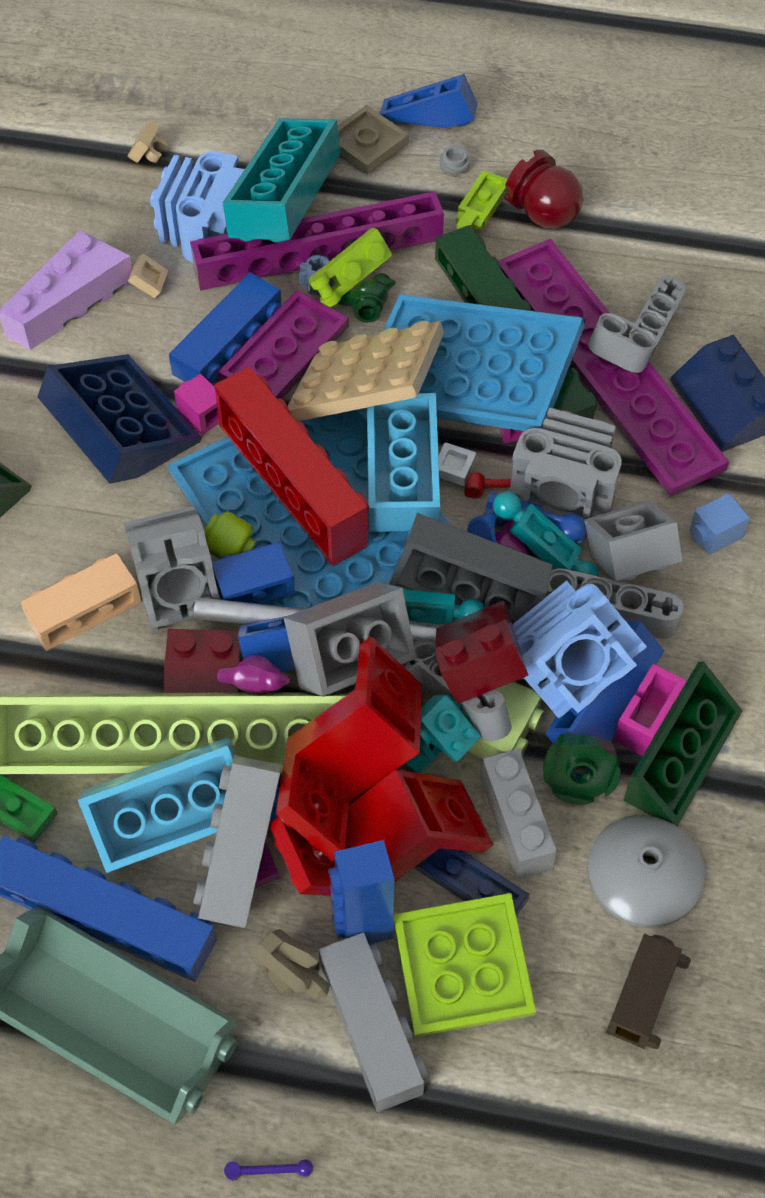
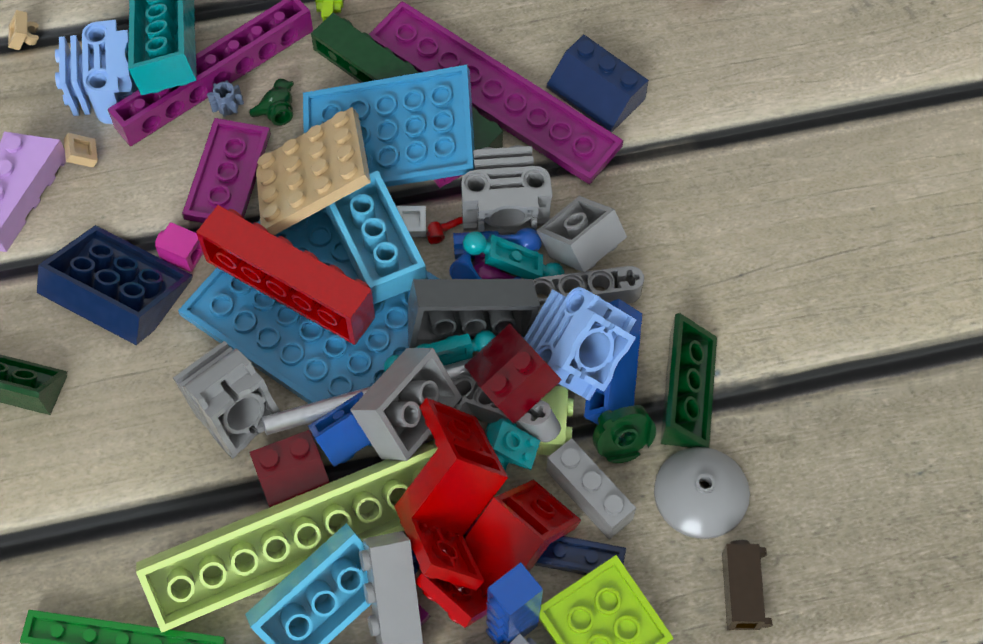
camera: 25 degrees left, 5 degrees up
light nougat brick [21,553,141,651] -> none
blue brick [169,273,282,384] -> none
lime head [204,511,257,559] -> none
blue brick [212,542,295,604] -> none
magenta animal [217,655,290,695] -> none
lime plate [308,228,392,307] -> none
light grey beam [588,275,686,373] -> none
dark pink piece [614,664,687,756] -> none
medium blue brick [690,493,750,555] -> none

